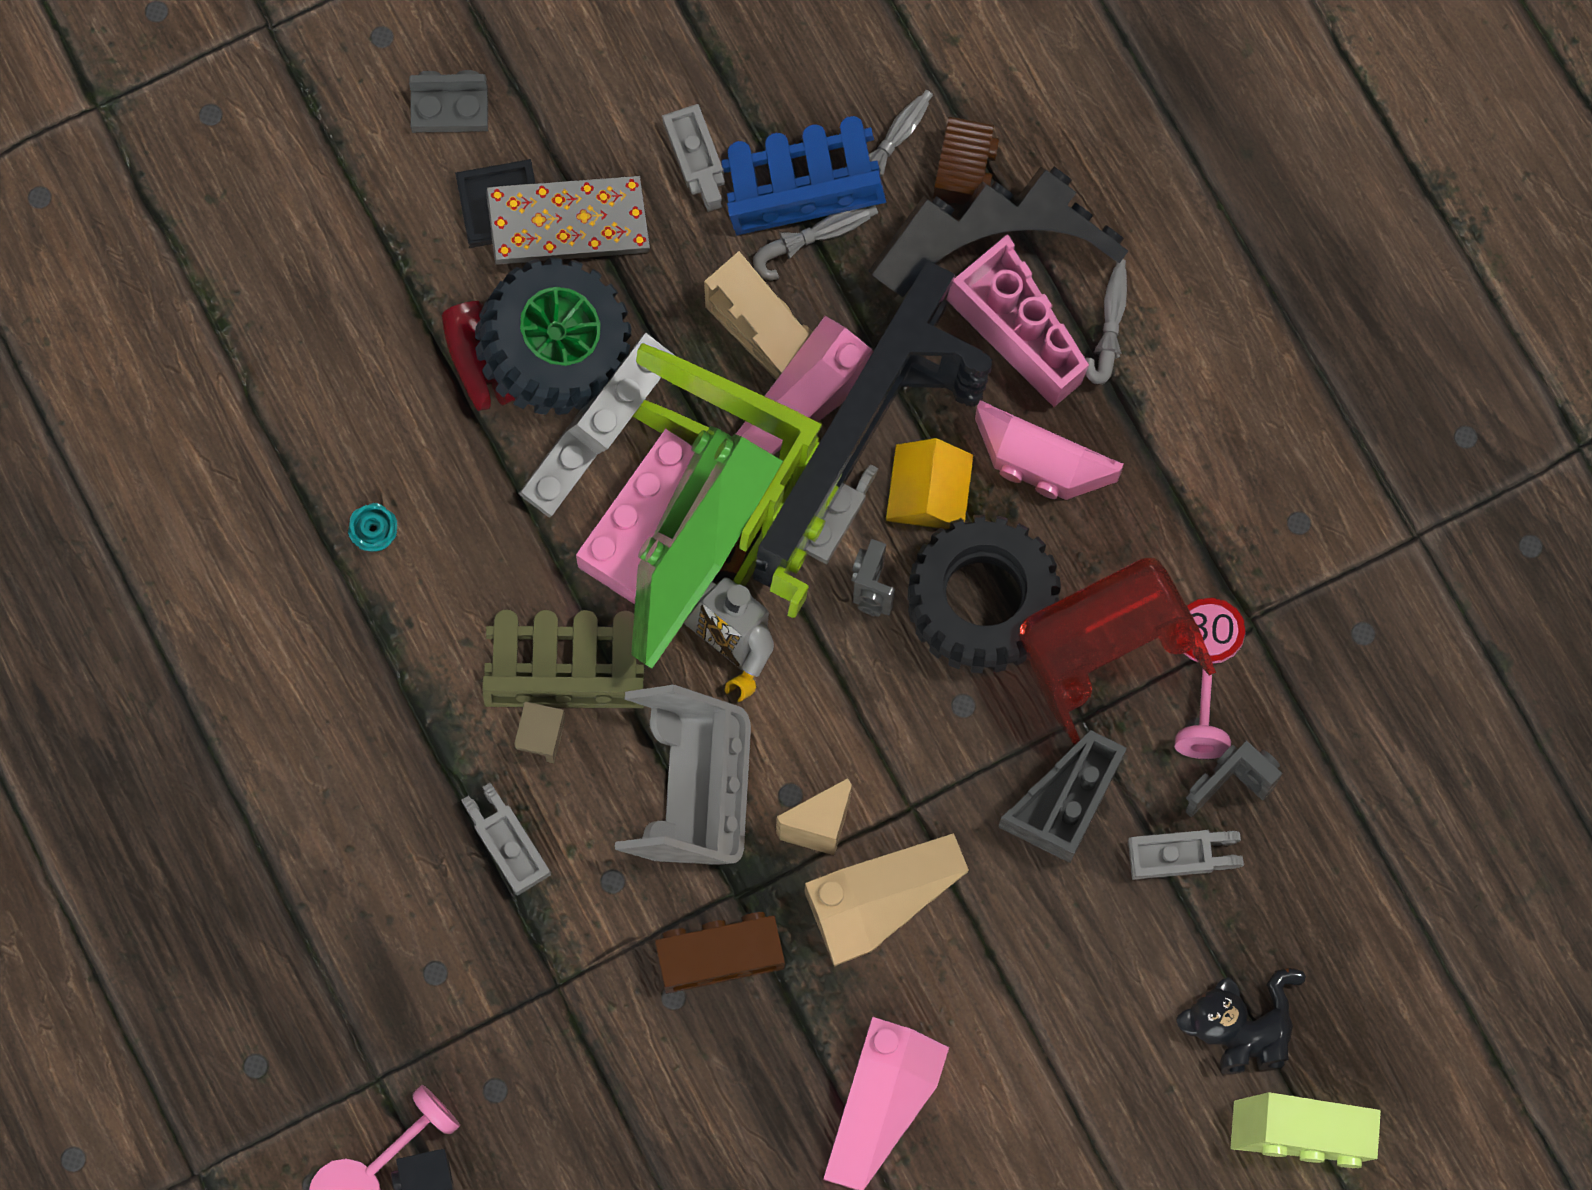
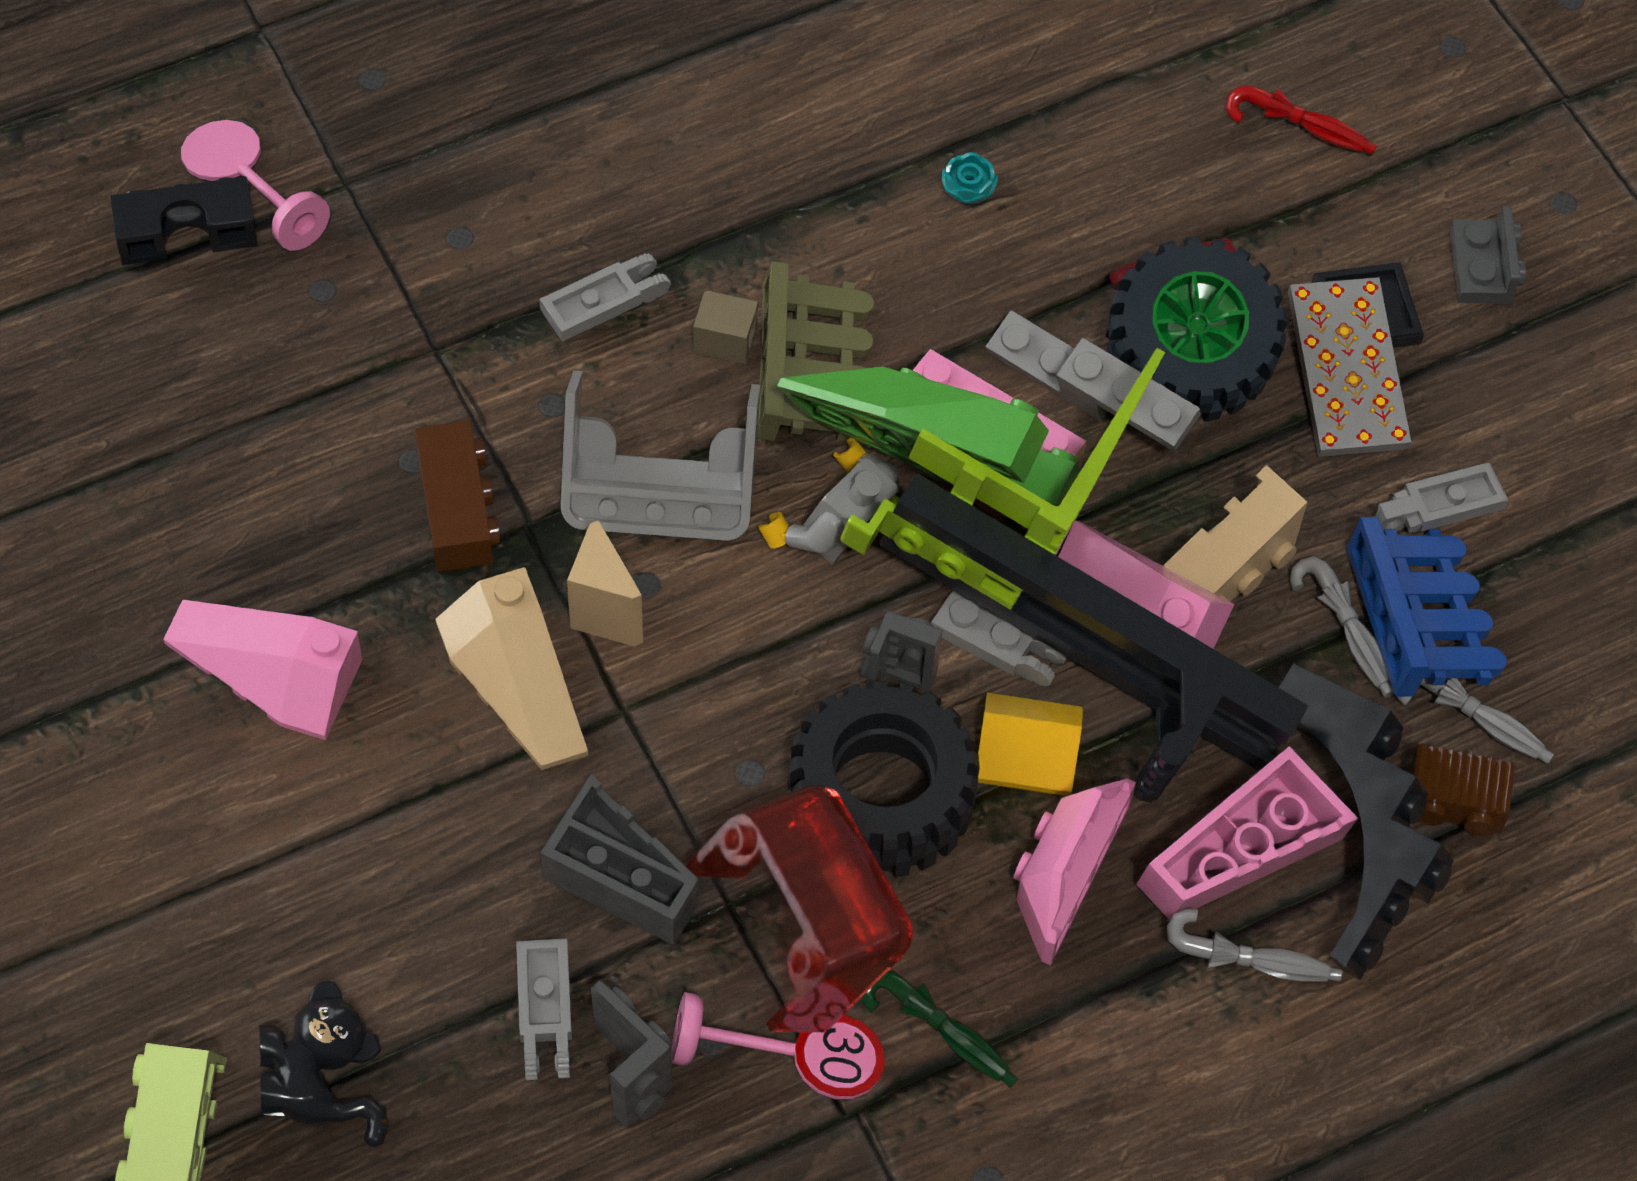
camera: 90 degrees right, 15 degrees down
none -> dark green piece [860,969,1018,1088]
none -> red piece [1225,85,1377,155]

